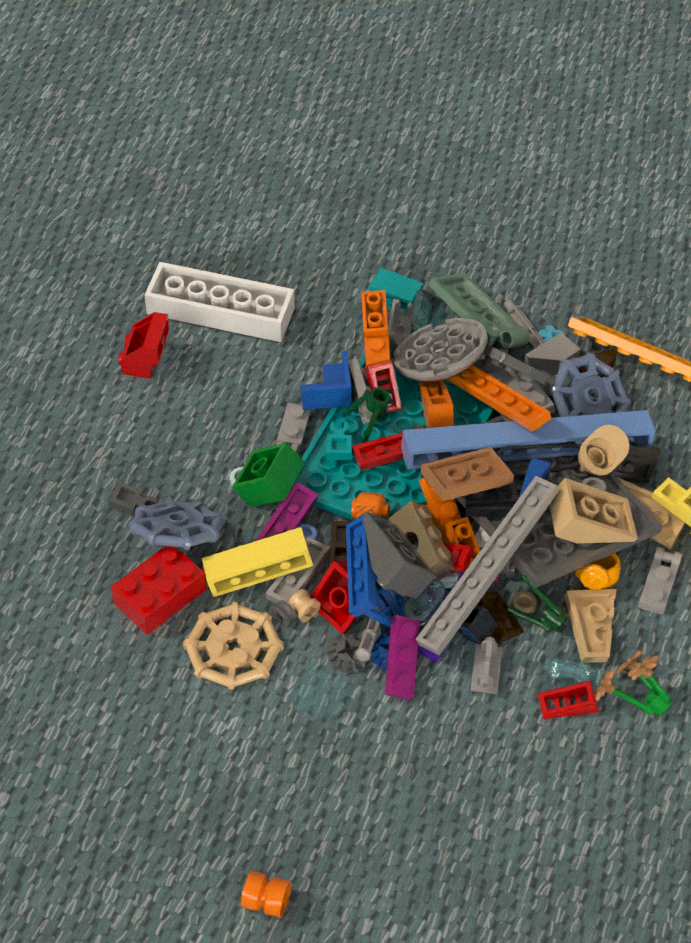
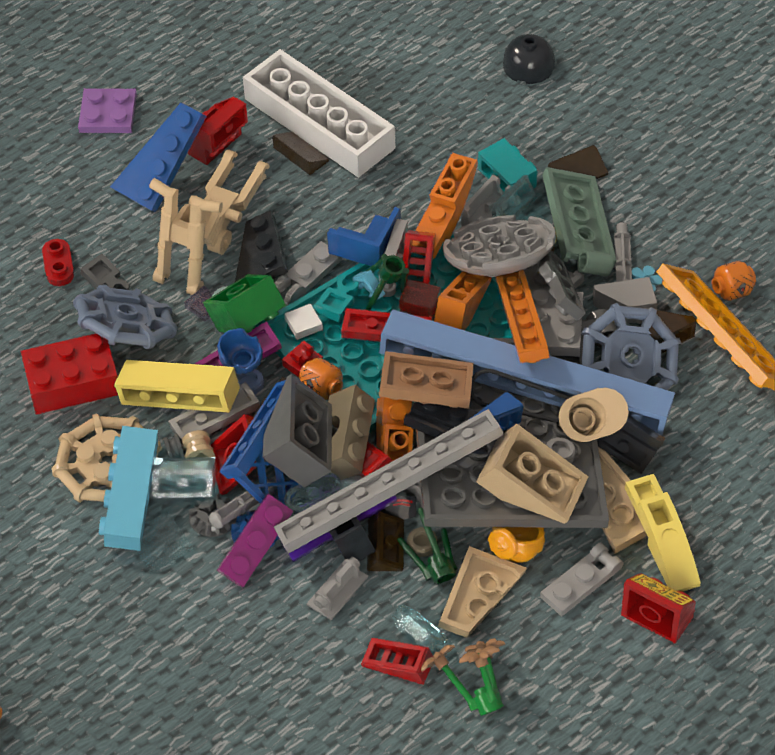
camera: 30 degrees right, 0 degrees up
none -> red plate [42,239,74,286]
none -> medium lavender plate [78,88,137,133]
none -> medium azure brick [99,426,158,551]
none -> blue wing [110,103,206,212]
none -> tan piece [149,150,270,297]
none -> clear light blue brick [152,457,216,498]
none -> clear purple tile [184,286,212,322]
none -> blue hair [217,328,263,375]
none -> black wing [235,210,288,282]
none -> dark brown slope [272,132,329,175]
none -> red tile [282,341,323,377]
none -> white tile [285,304,323,340]
none -> medium azure tile [352,270,385,299]
none -> clear red brick [399,279,441,321]
none -> black cylinder [503,34,555,84]
none -> dark brown slope [548,145,608,179]
none -> orange head [712,261,756,301]

